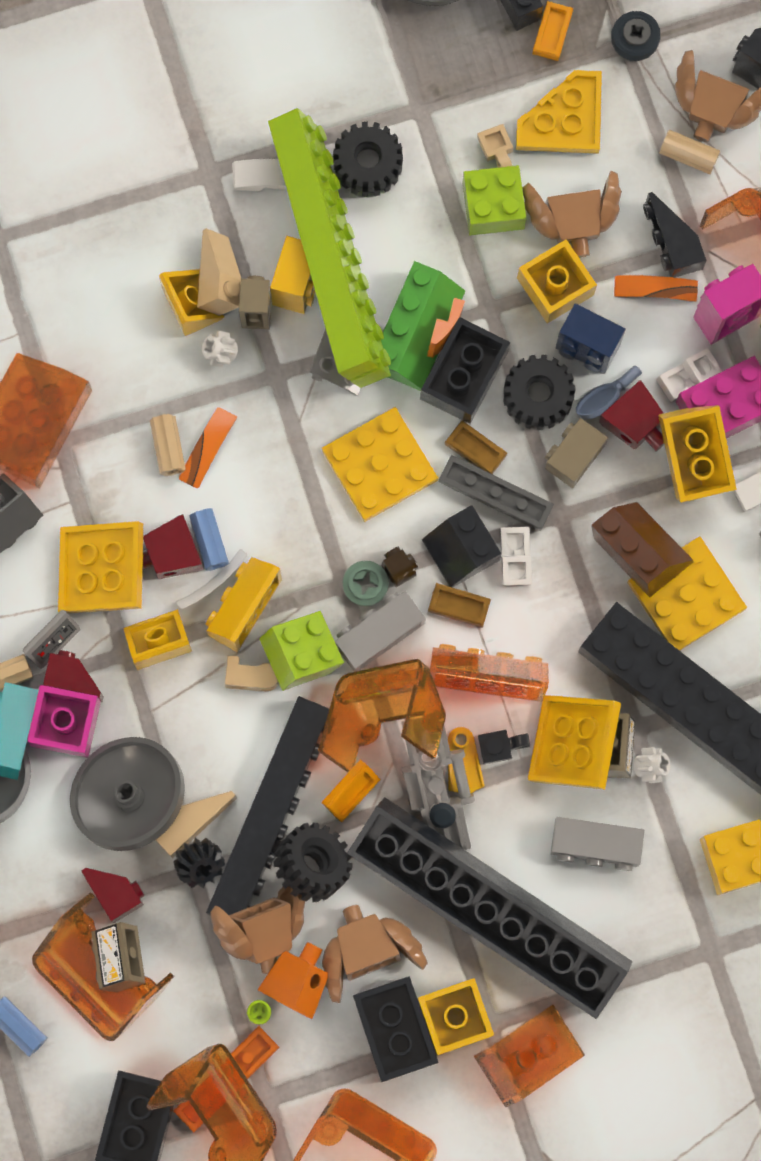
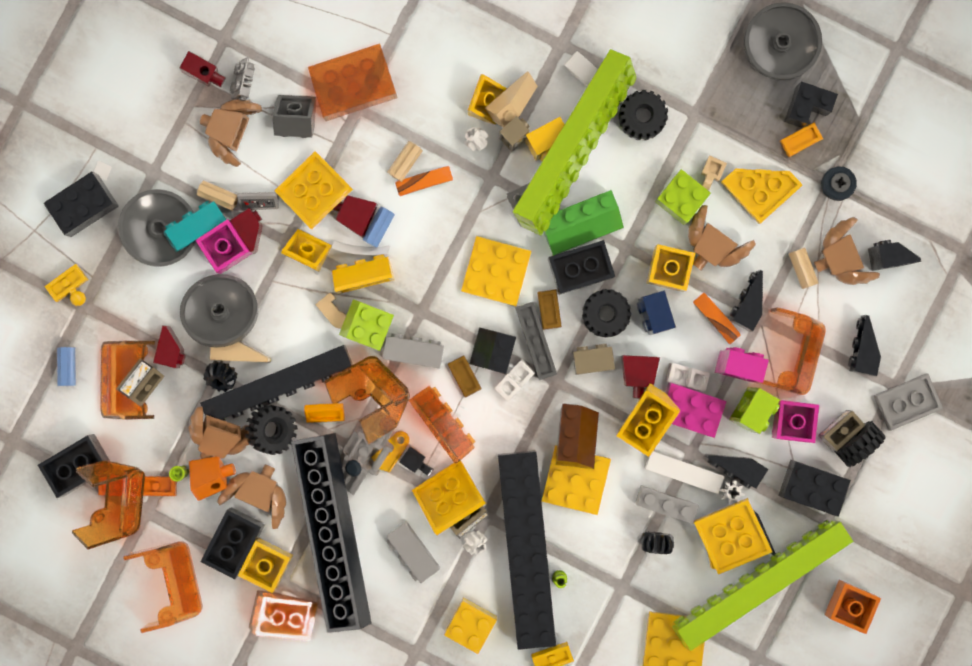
camera: 50 degrees right, 10 degrees up
sand green gear [343,561,389,606] -> none
dark brown plate [381,546,418,588] -> none
orange slope [427,298,465,358] -> none
sand blue piece [576,365,642,420] -> none

